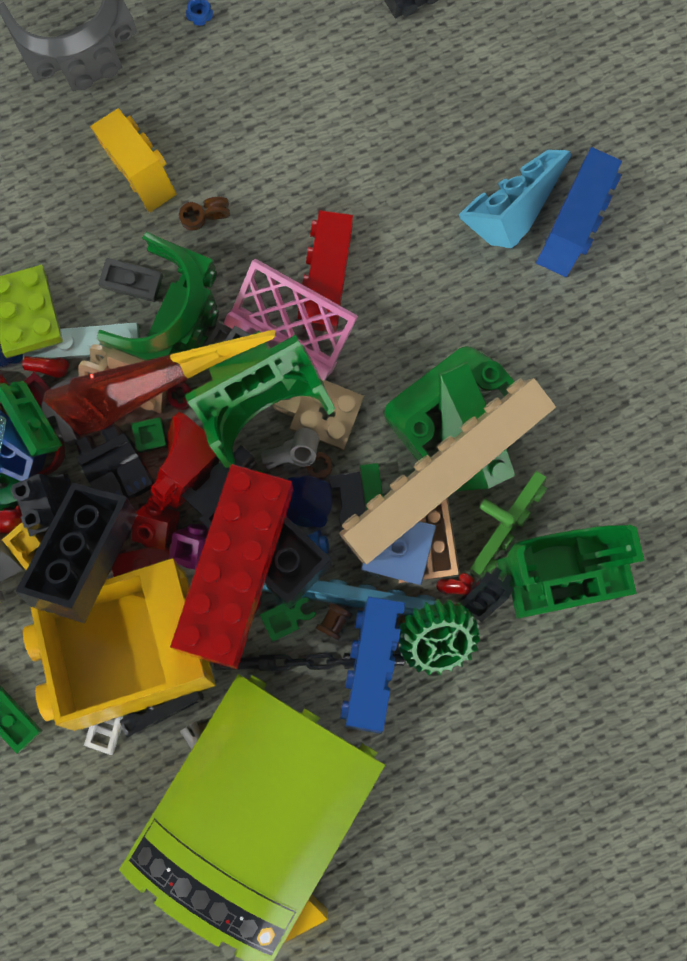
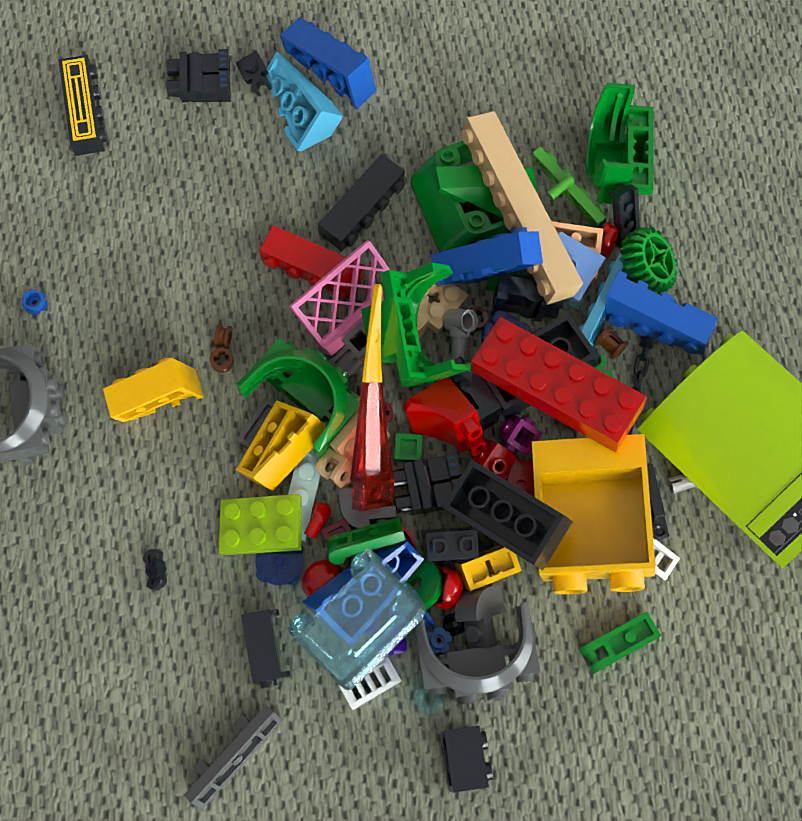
camera: 75 degrees left, 10 degrees down
none -> black hips [166,49,231,103]
none -> black plate [236,51,272,96]
none -> yellow wedge [236,400,327,491]
none -> black brick [318,154,405,251]
none -> blue wedge [431,227,543,285]

